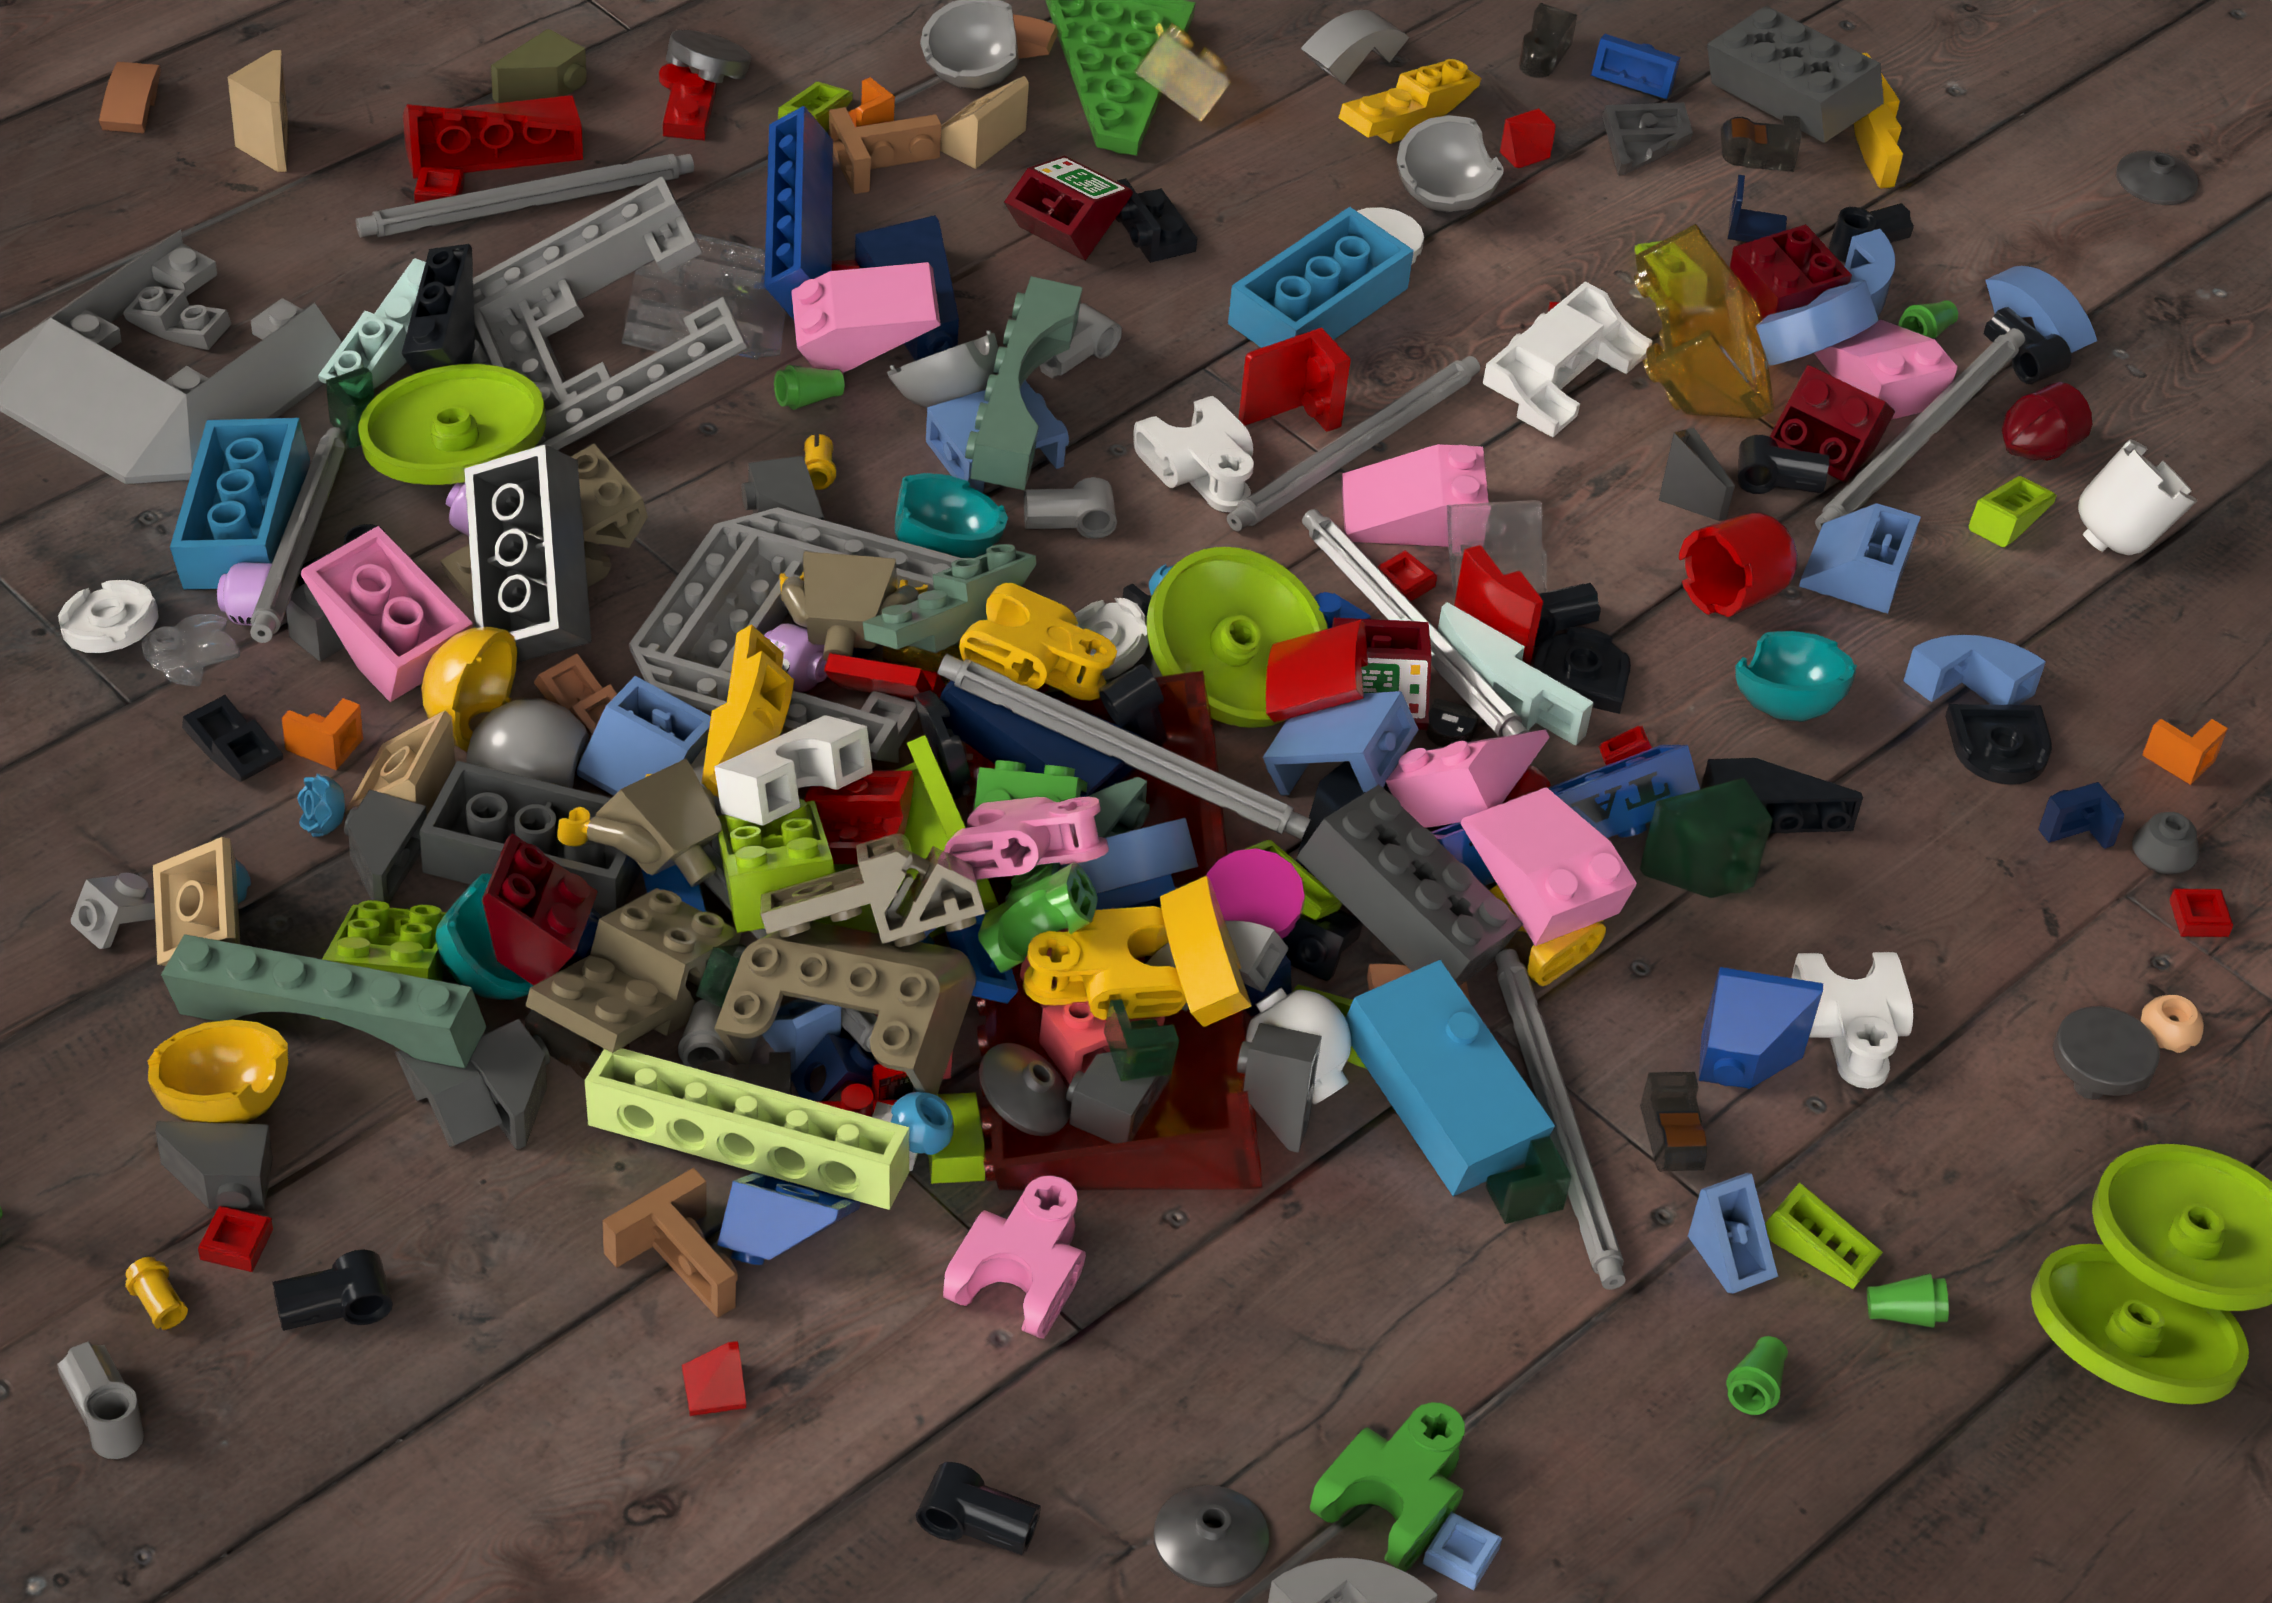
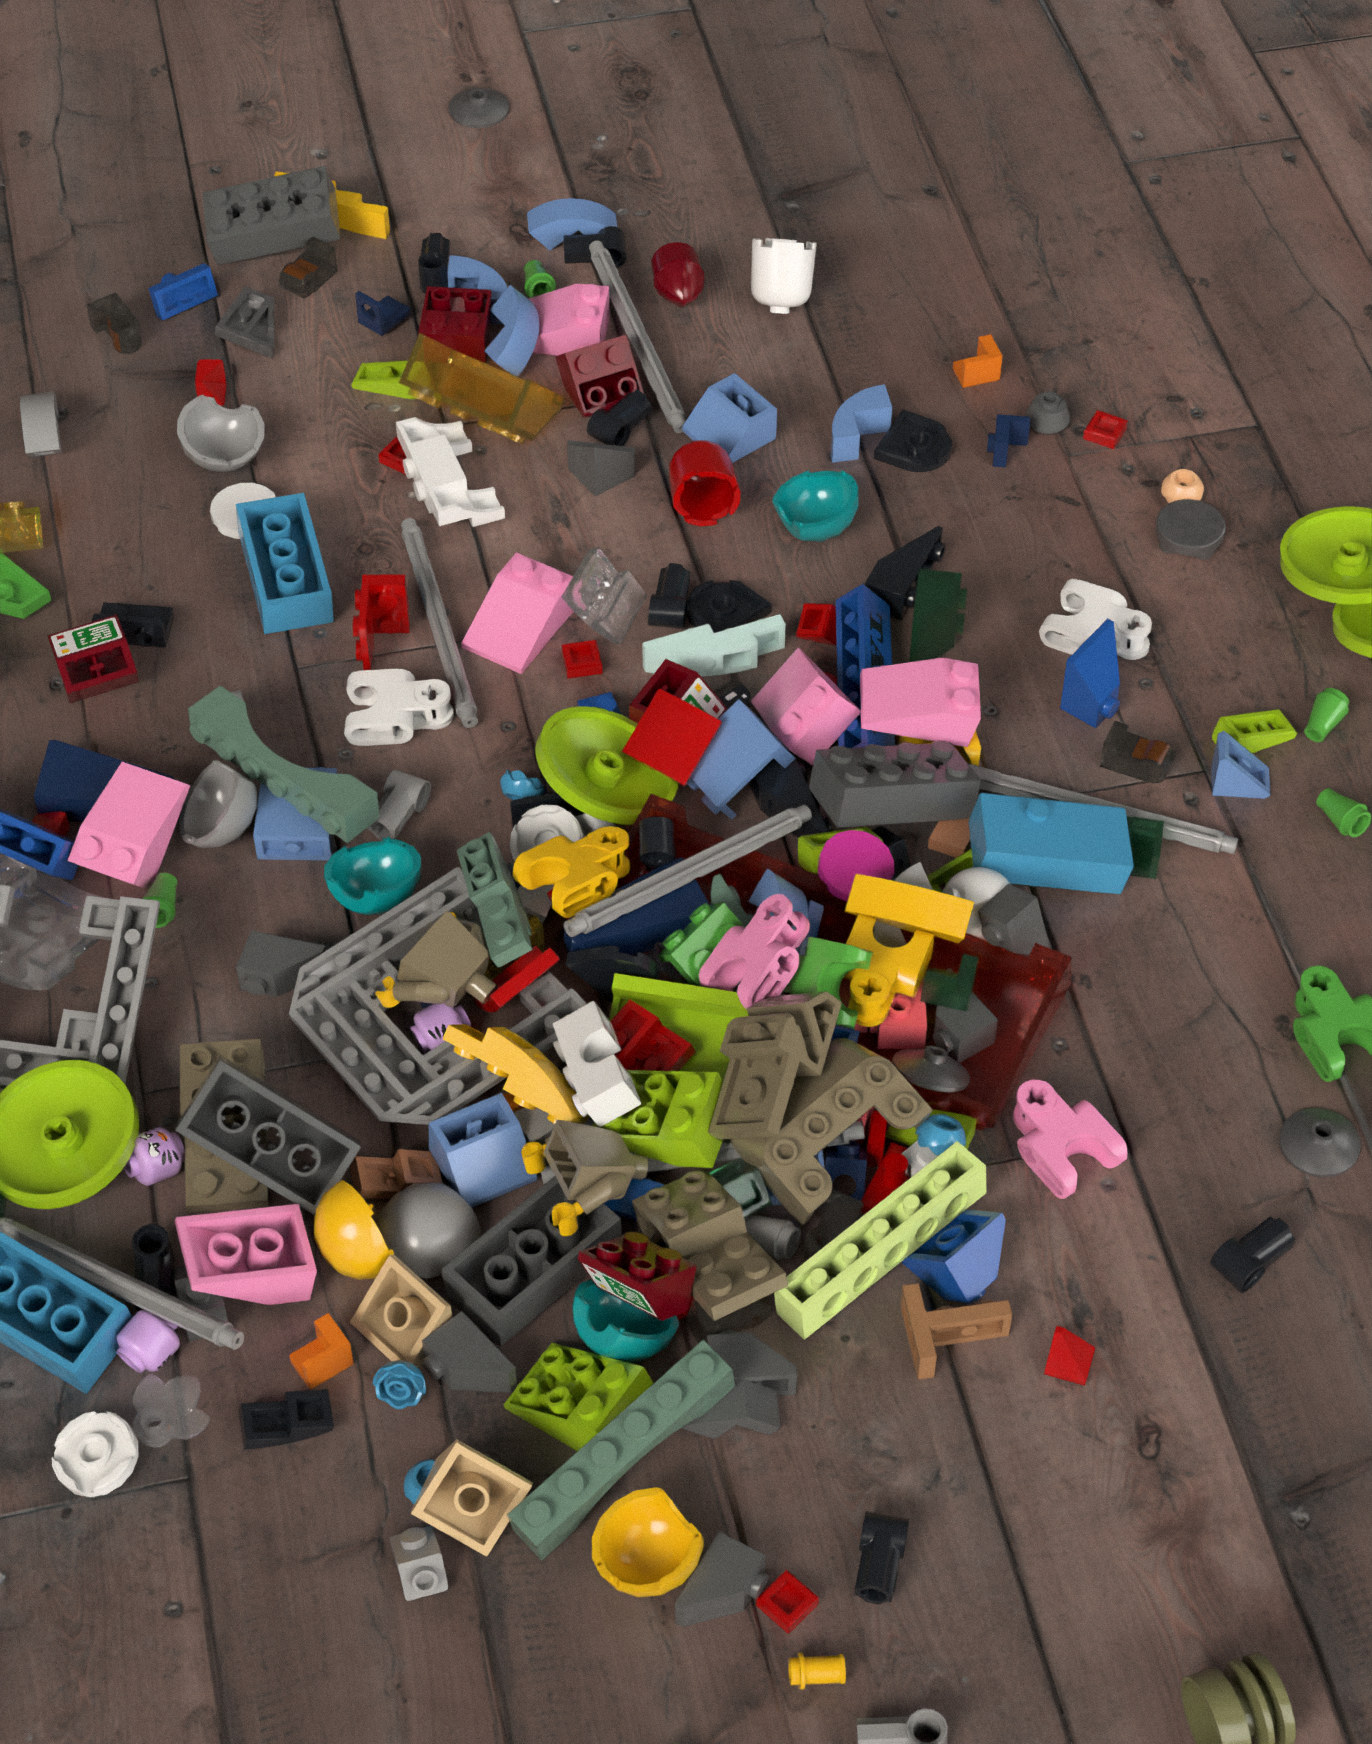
camera: 55 degrees left, 5 degrees up
yellow pin [804,434,837,490] -> none
piece [1302,509,1529,737] -> none
yellow slope [1339,59,1482,144] -> none
red slope [1454,545,1543,665] -> none
lime slope [1969,476,2057,547] -> none

